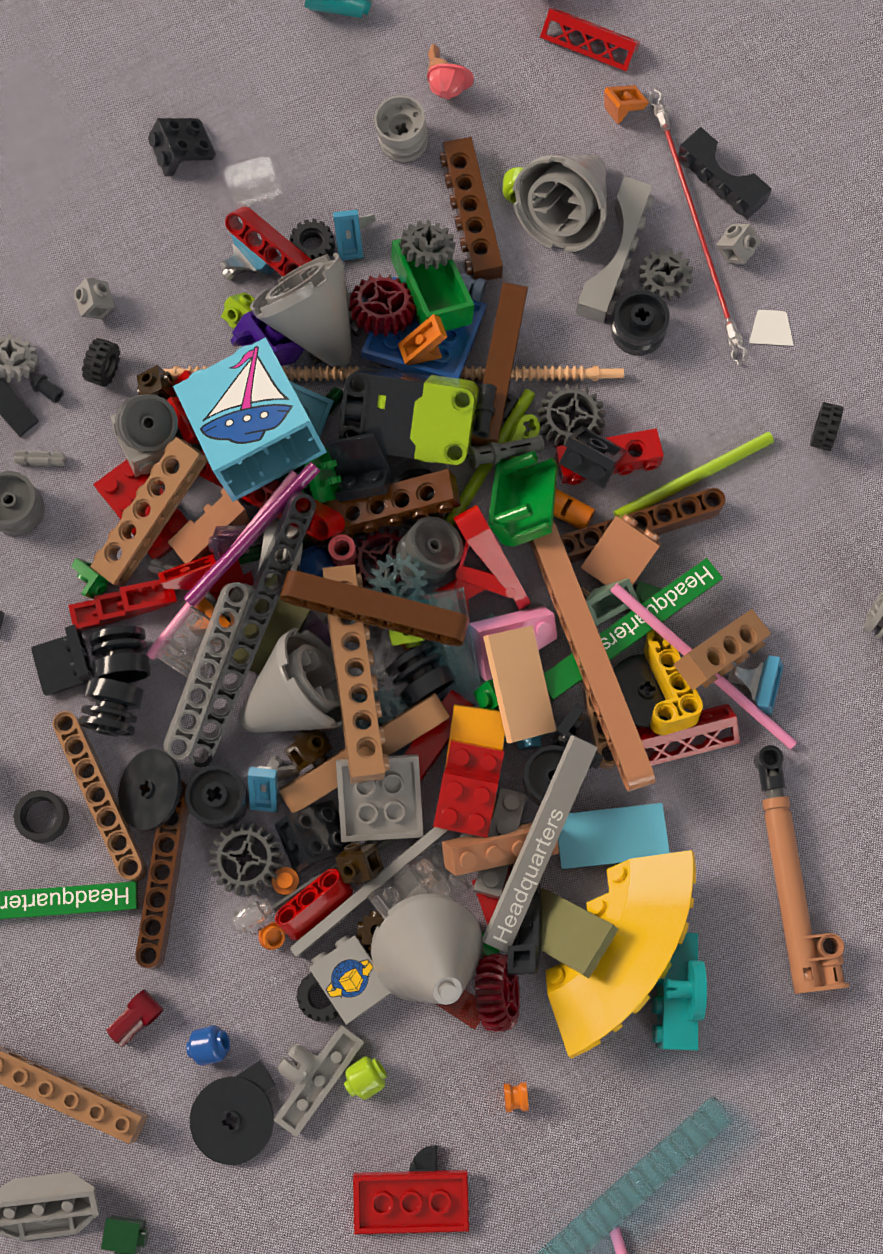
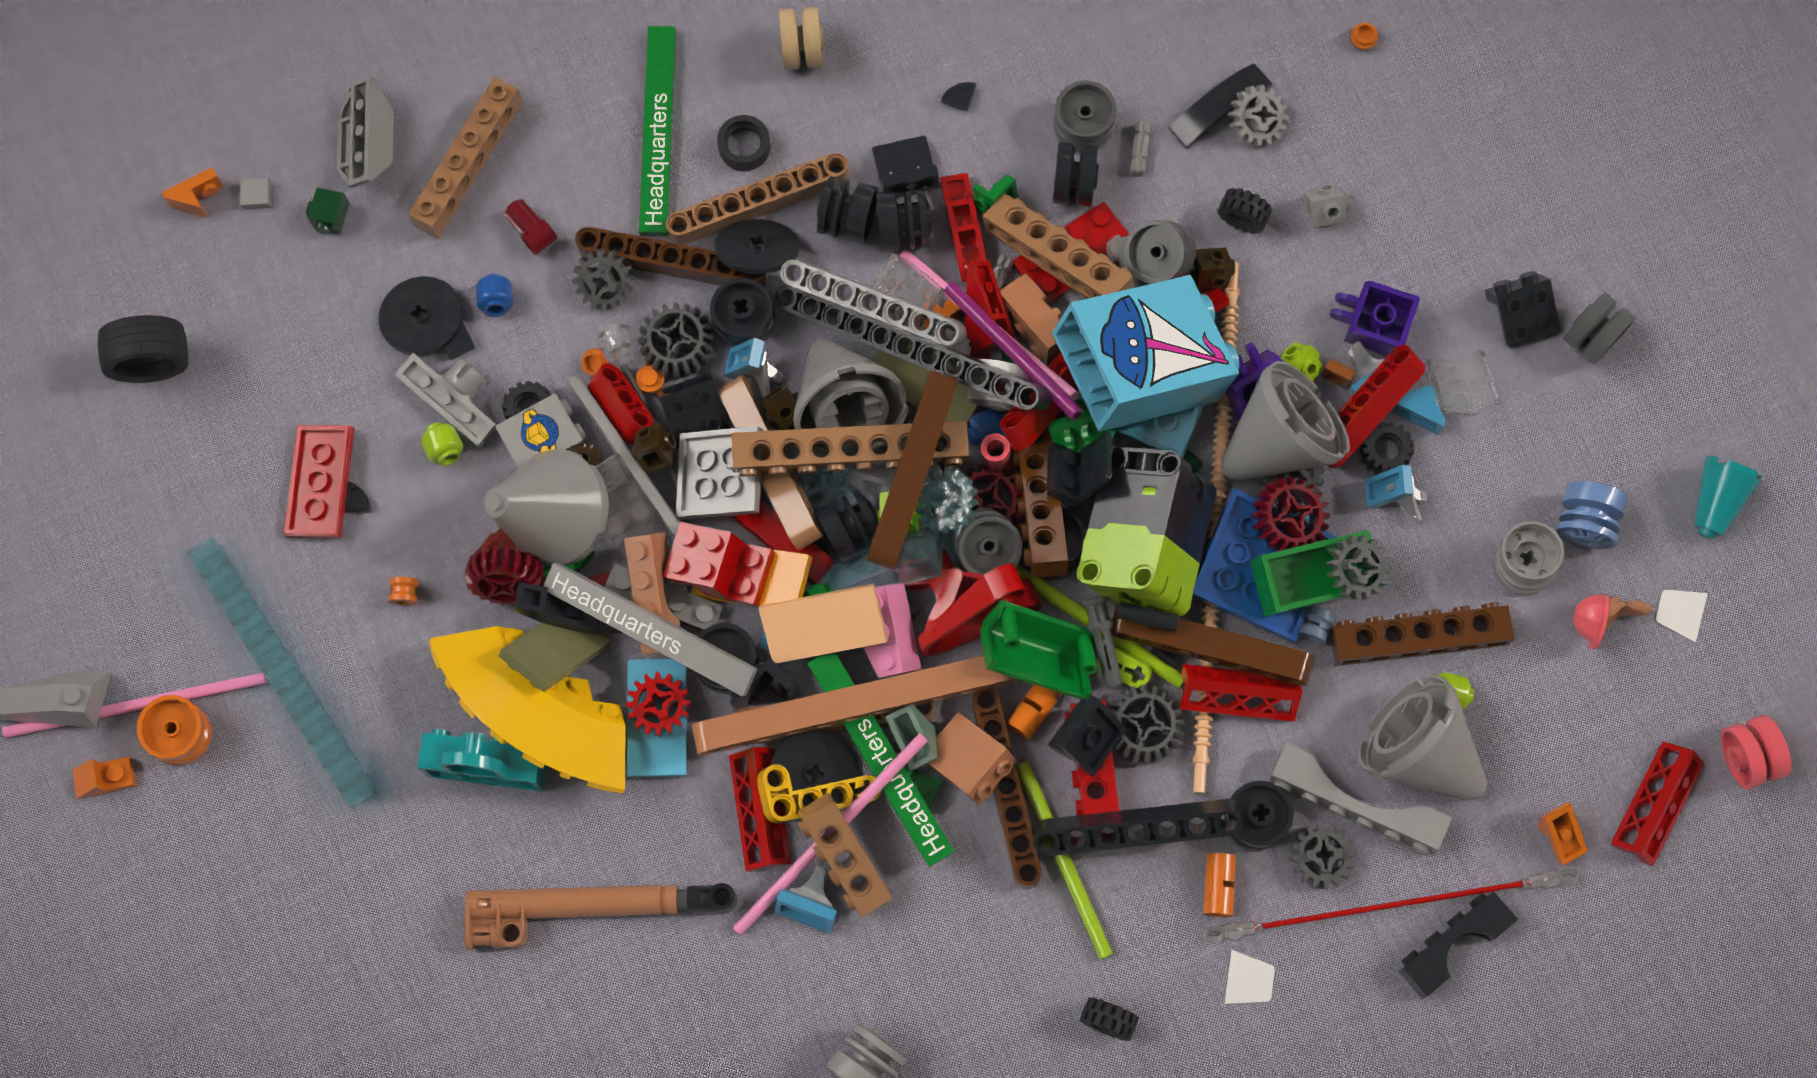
camera: 95 degrees right, 0 degrees up
black pin [30,373,64,403] -> none
clear purple bracket [209,525,251,561] -> none
orange slope [398,314,447,365] -> none
light grey brick [716,224,761,264] -> none
none -> dark grey gear [572,248,635,311]
none -> red gear [626,672,691,737]
none -> black beam [1033,799,1242,856]
none -> black wheel [1052,142,1099,207]
none -> red fence [1179,664,1303,722]
none -> orange pin [1203,853,1236,917]
none -> dark orange tile [1321,358,1356,390]
none -> dark purple hinge [1329,281,1421,356]
none -> dark azure slope [1391,385,1446,435]
none -> medium blue wheel [1556,481,1628,549]
none -> dark grey wheel [1563,292,1636,365]
none -> white sticker [1656,590,1708,642]

